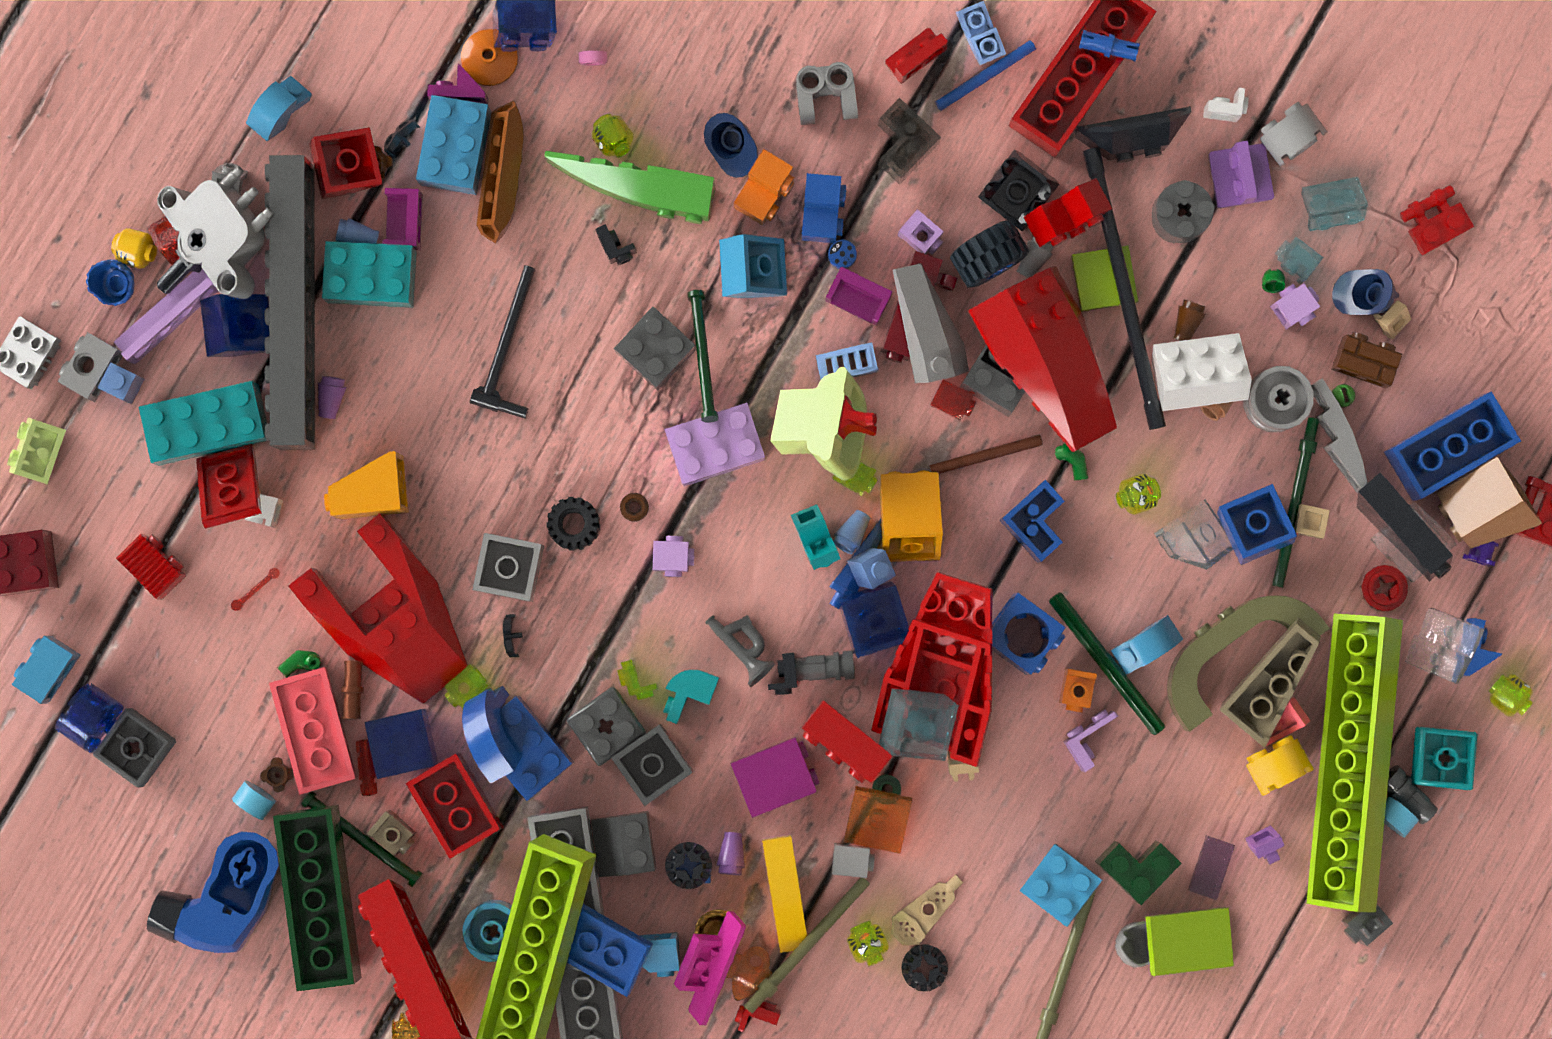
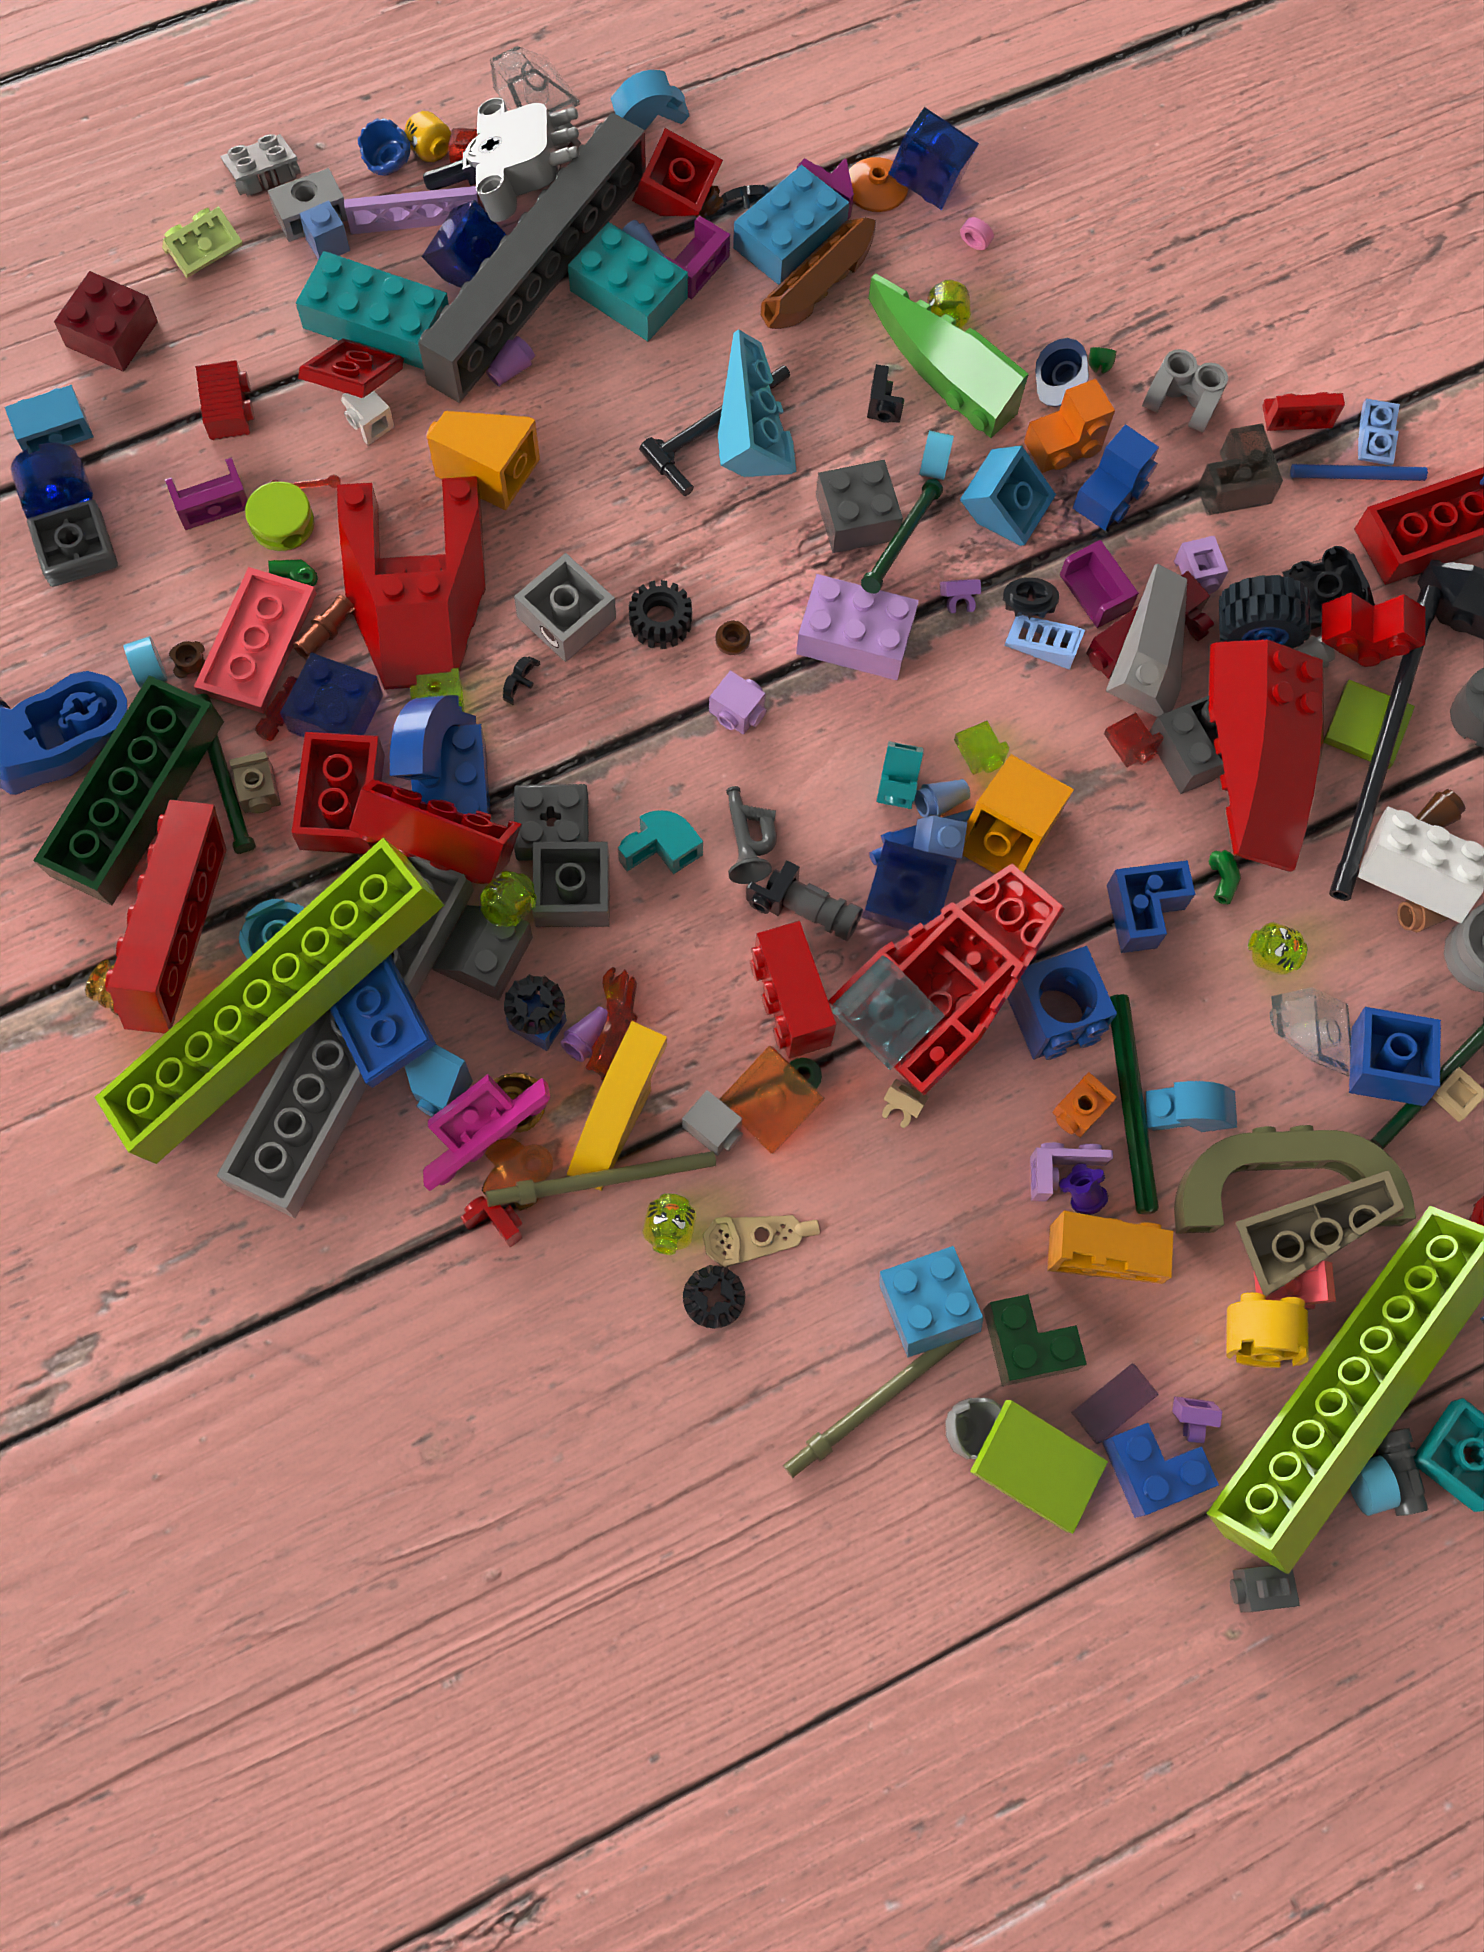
camera: 30 degrees right, 15 degrees down
clear neon green bracket [617,660,659,700] -> none
magenta brick [730,737,820,818] -> none
yellowish green piece [770,367,877,480] -> none
blue tile [828,240,857,269] -> none
copper bar [929,434,1043,474] -> none
none -> magenta panel [165,457,248,530]
none -> lime head [245,482,314,551]
none -> red wedge [349,779,522,885]
none -> clear neon green head [480,871,537,927]
none -> clear slope [490,46,580,114]
none -> clear red arm [585,967,638,1081]
none -> medium azure wedge [718,329,796,477]
none -> medium azure piece [919,430,954,480]
none -> medium lavender tile [940,579,981,613]
none -> black gear [1003,577,1059,620]
none -> light orange wedge [1047,1210,1173,1284]
none -> dark purple brick [1059,1163,1109,1215]
none -> green hinge [1088,347,1117,374]
none -> blue brick [1102,1423,1219,1518]

